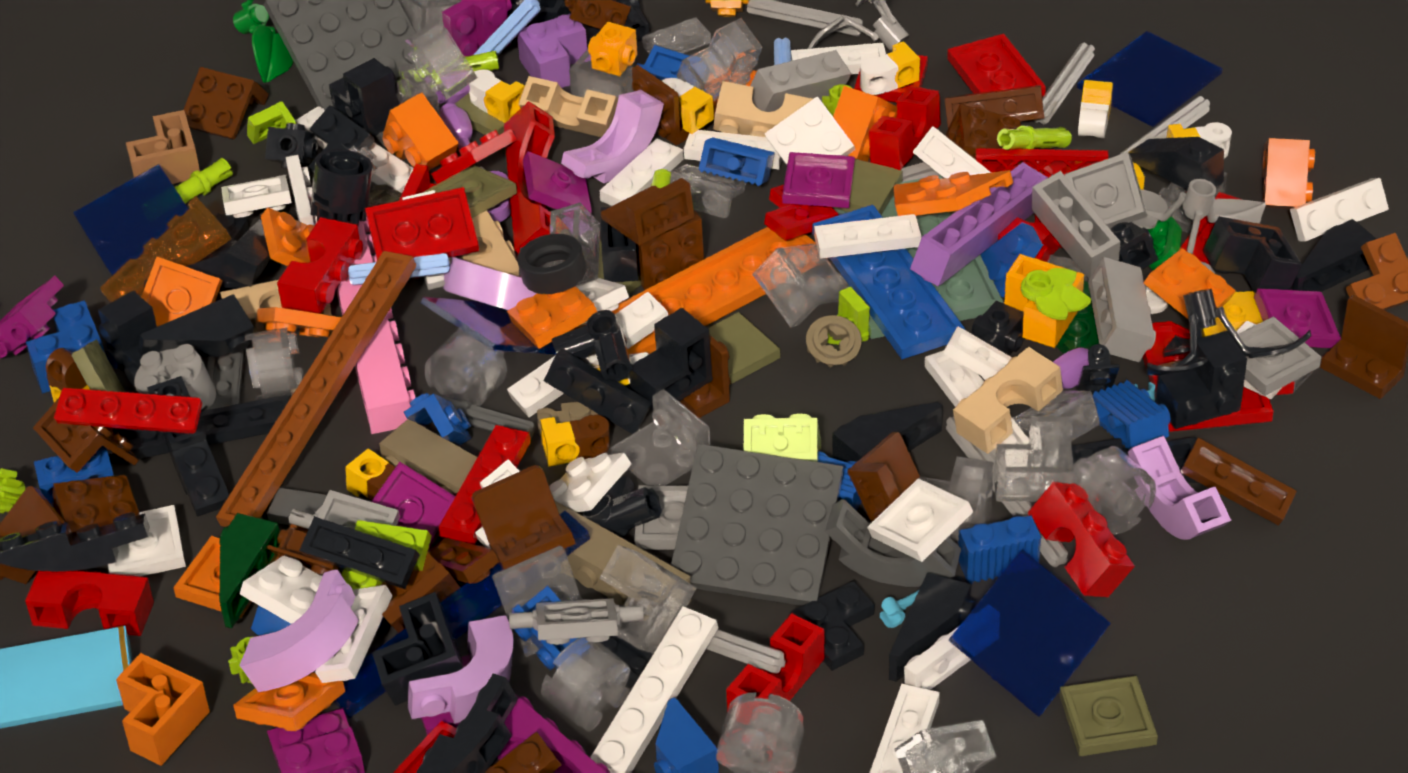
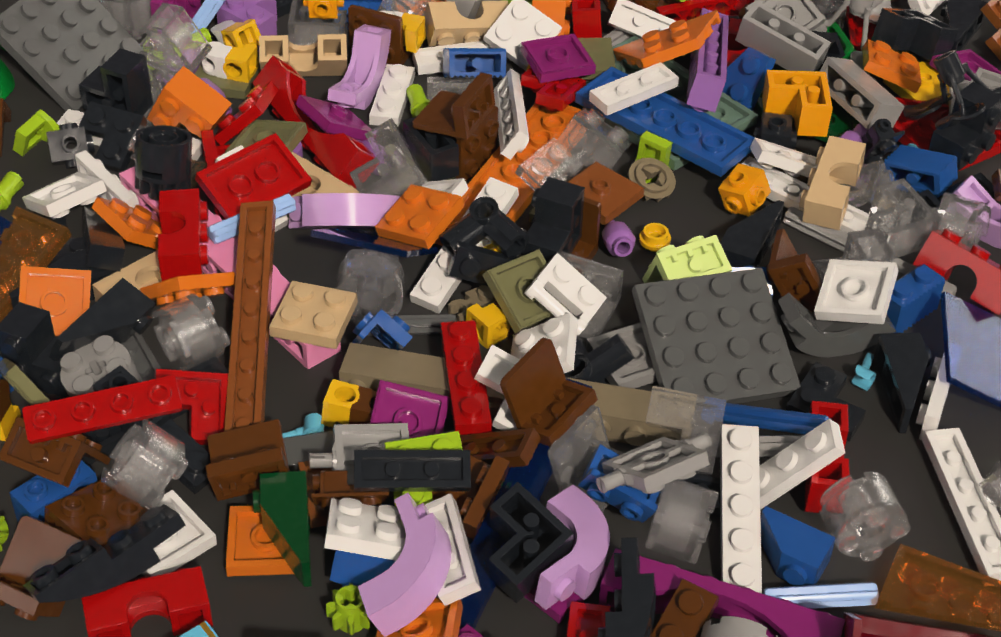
camera: 30 degrees left, 0 degrees up
black tyre [517,234,586,294] -> none
lime plate [1021,268,1091,320] -> none
none -> clear brick [101,419,188,509]
none -> red plate [154,369,228,445]
none -> reddish brown bracket [206,419,290,501]
none -> yellow leg [211,19,261,48]
none -> tan plate [269,281,358,349]
none -> medium azure hand [283,413,324,438]
none -> olive tile [483,249,568,334]
none -> white plate [494,68,529,160]
none -> clear bracket [515,137,587,191]
none -> white plate [524,253,607,336]
none -> dark orange plate [568,162,645,225]
none -> medium lavender plant [602,220,636,257]
none -> yellow plate [639,223,671,252]
none -> blue axle [701,401,832,434]
none -> light orange brick [718,163,771,217]
none -> white plate [759,419,845,509]

